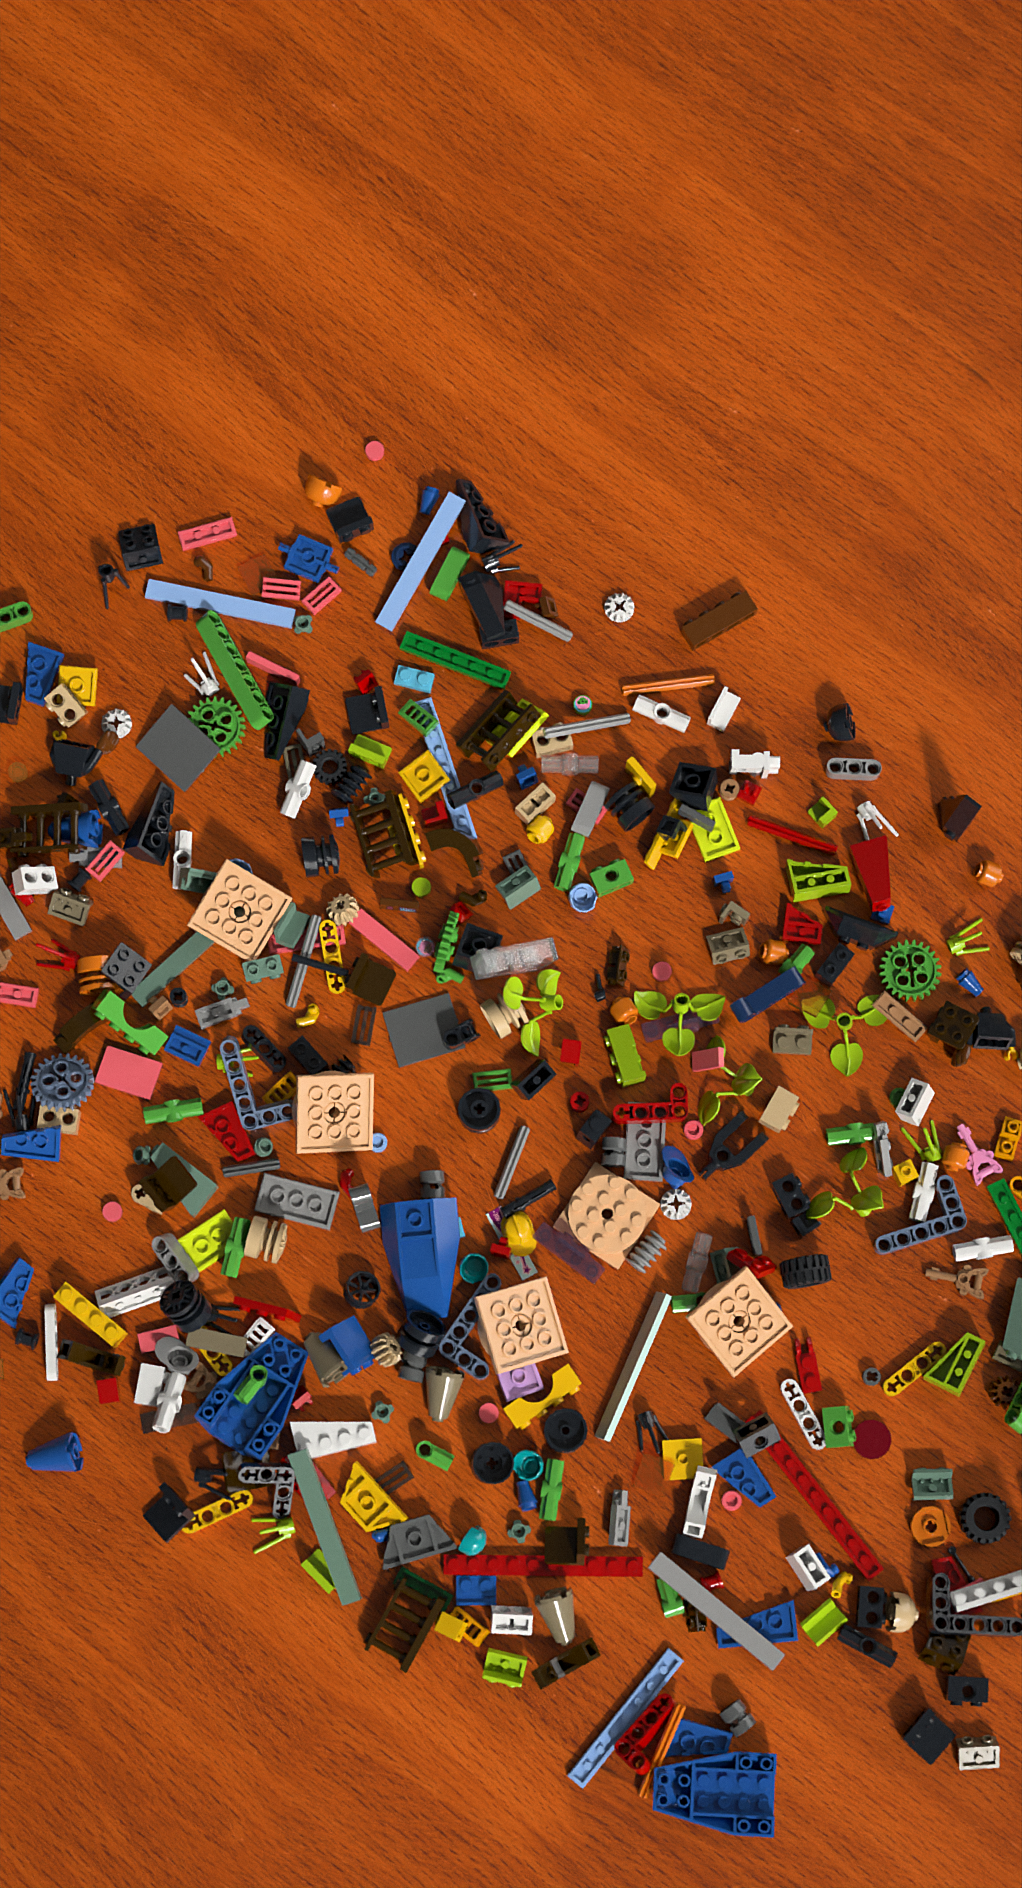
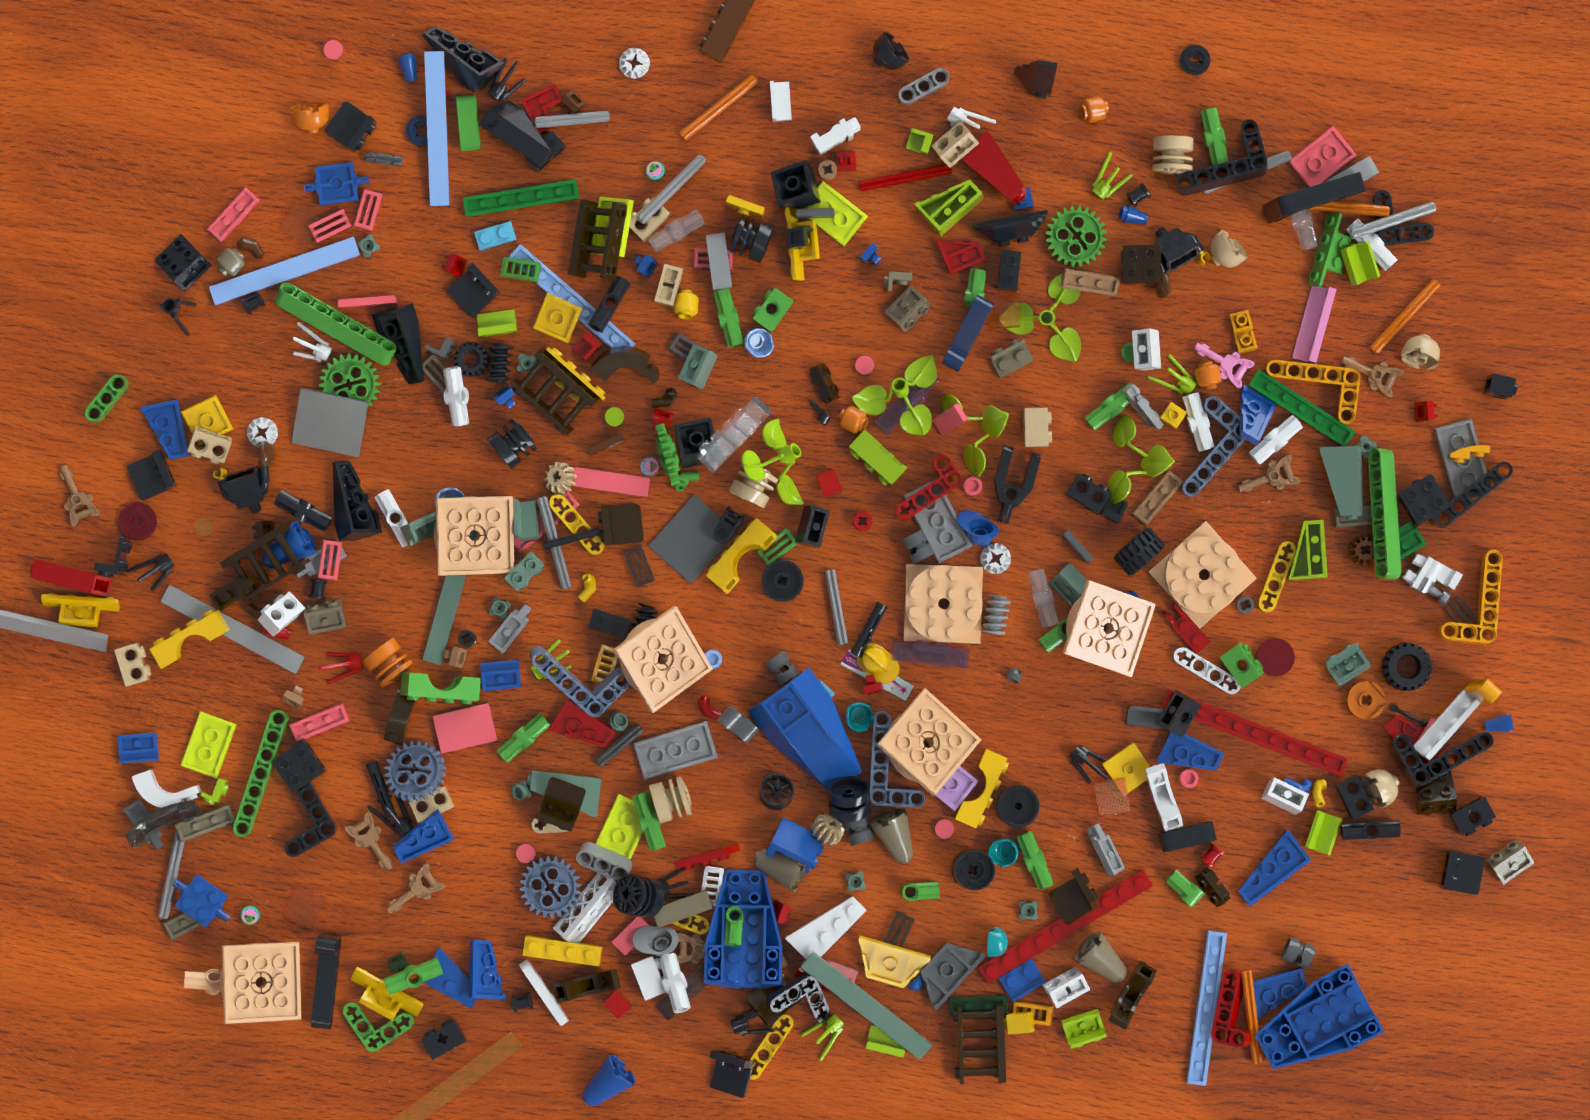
camera: 30 degrees left, 10 degrees up
bracket [101,942,152,1000] -> none
black beam [241,1025,287,1072] -> none
blue cone [516,1480,538,1511] -> none
black torso [576,1109,613,1150] -> none
tile [595,1291,672,1442] -> none
white piece [632,695,691,733] -> none
light grey tile [647,1552,785,1671] -> none
red plate [726,1248,777,1279] -> none
orange head [759,939,789,965] -> none
none -> dark tan head [216,247,245,276]
none -> sand blue gear [519,856,582,918]
none -> yellow arch [706,518,778,594]
none -> tan brick [932,121,979,168]
none -> dark grey hinge [1005,668,1022,684]
none -> black bush [1126,183,1151,207]
none -> medium nougat tile [1132,470,1184,526]
none -> light nougat piece [1148,521,1257,629]
none -> blue wing [1240,385,1277,445]

